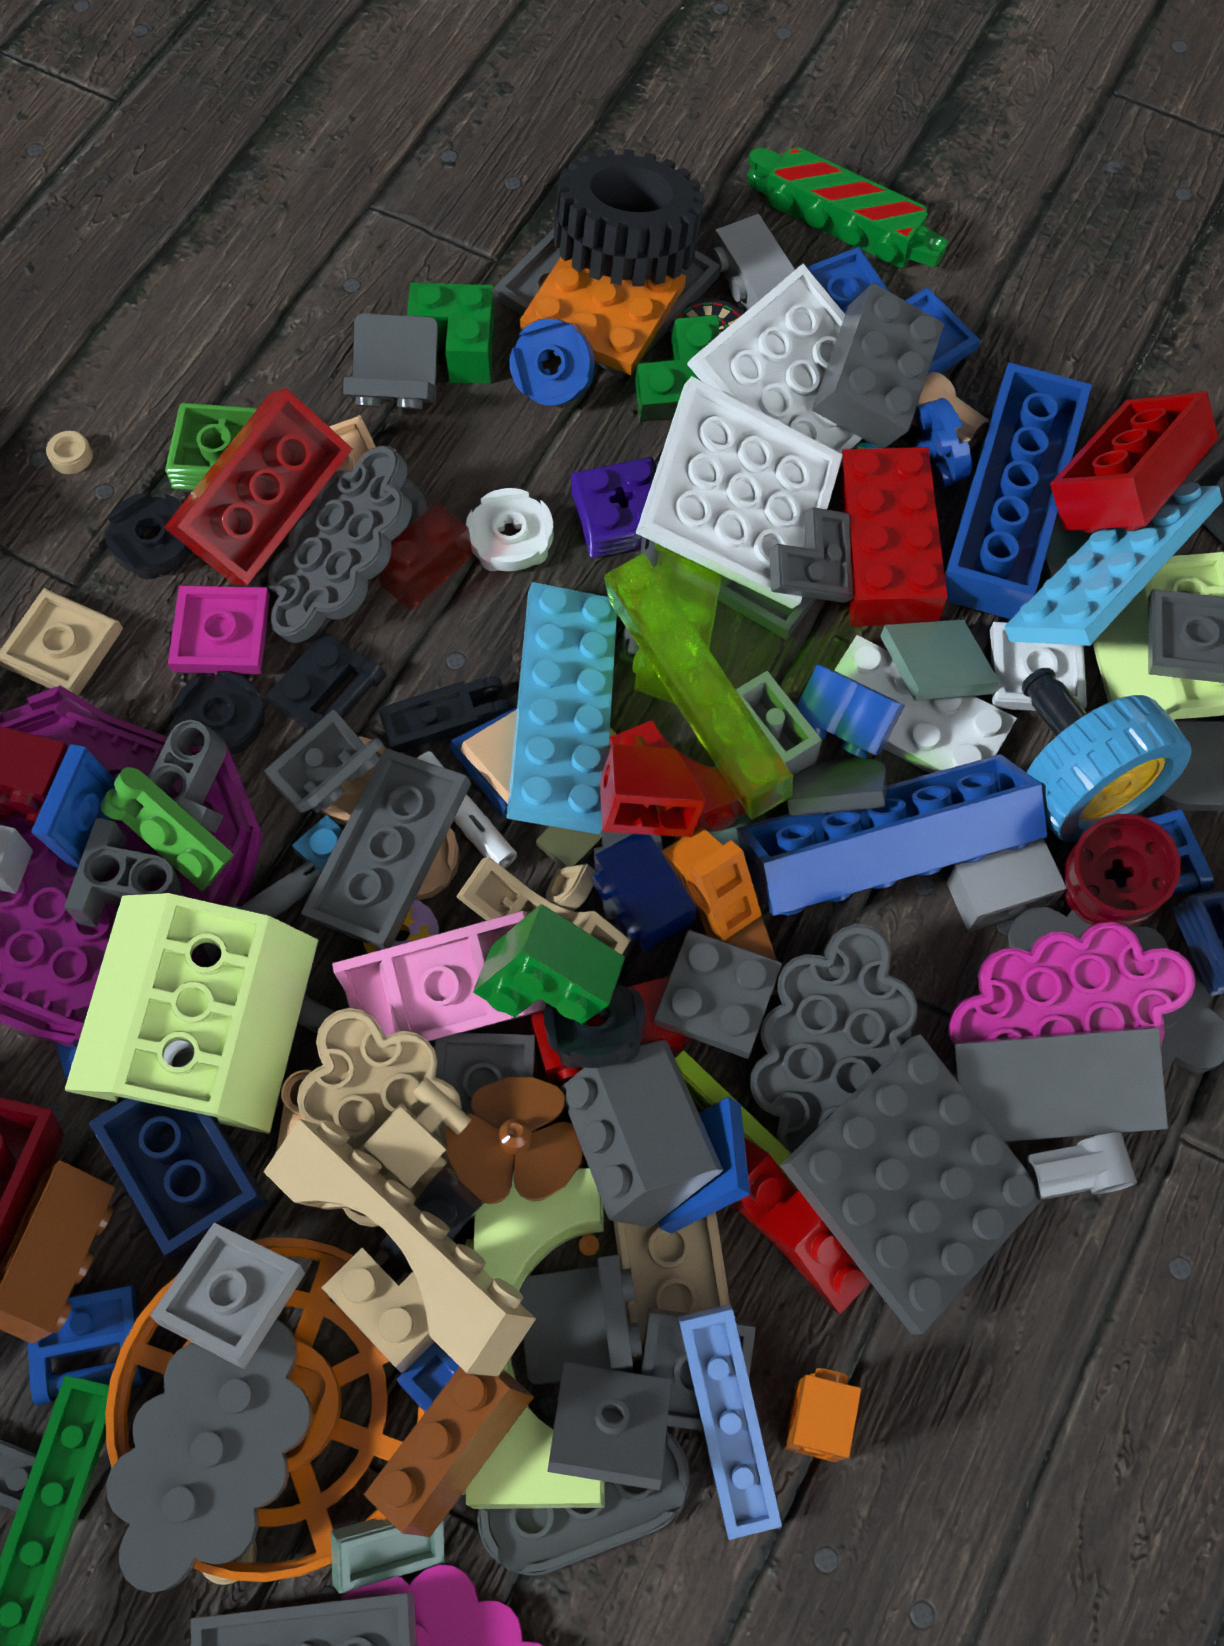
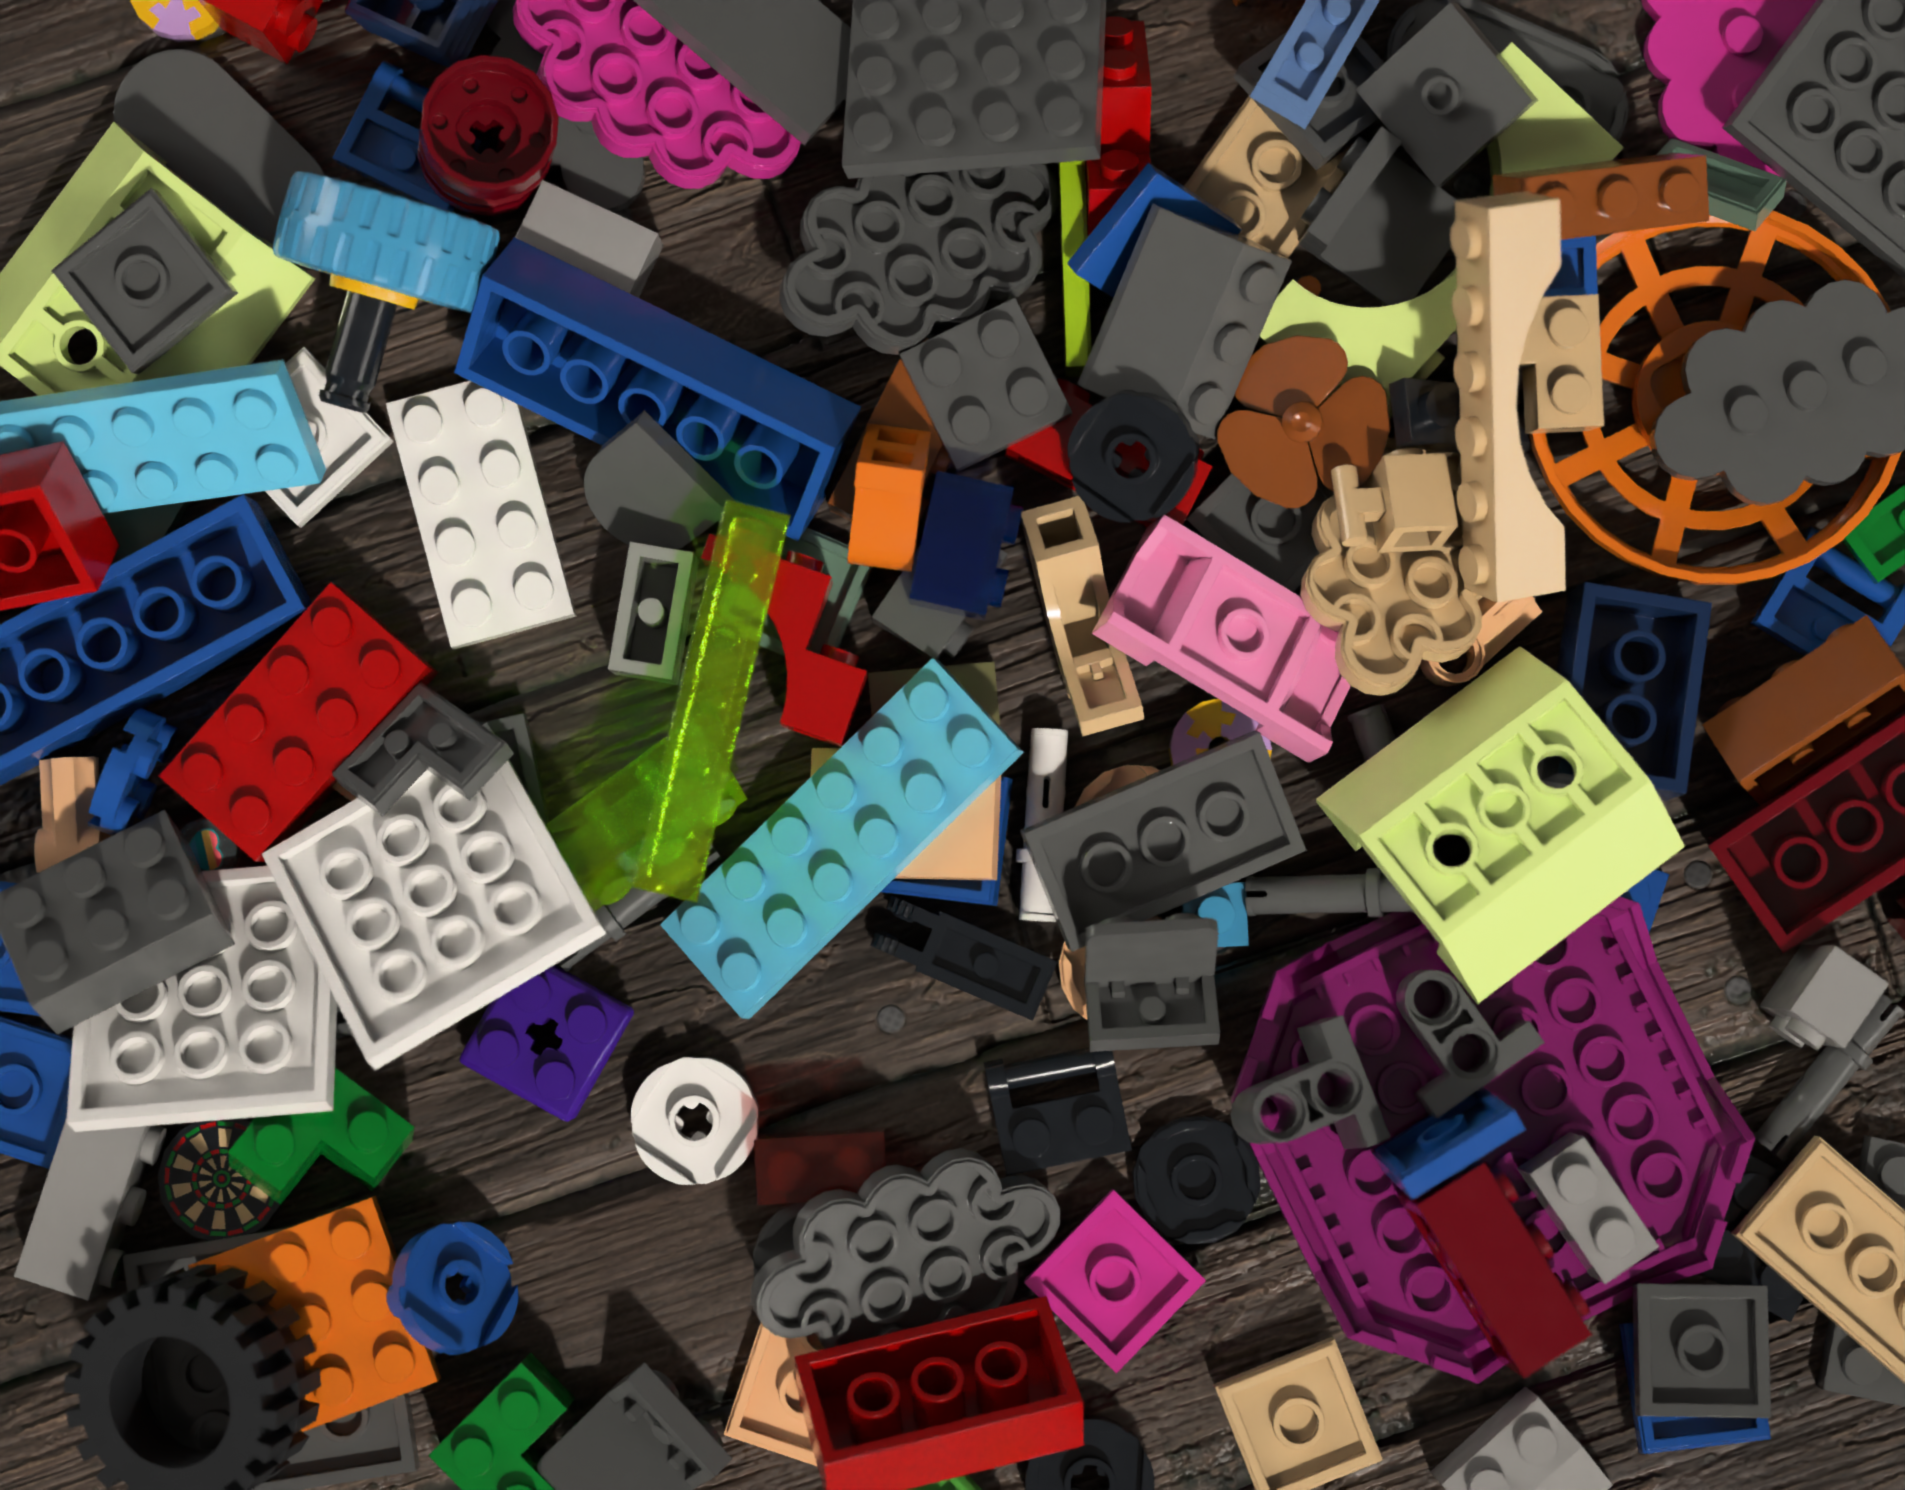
camera: 140 degrees left, 20 degrees up
bright green plate [100,767,234,892] -> none
light grey plate [150,1223,305,1369] -> none
green brick [473,904,625,1024] -> none
tan tile [546,864,599,911] -> none
red torso [600,735,706,837] -> none
blue brick [796,664,905,759] -> none
sand green tile [880,620,1000,701] -> none

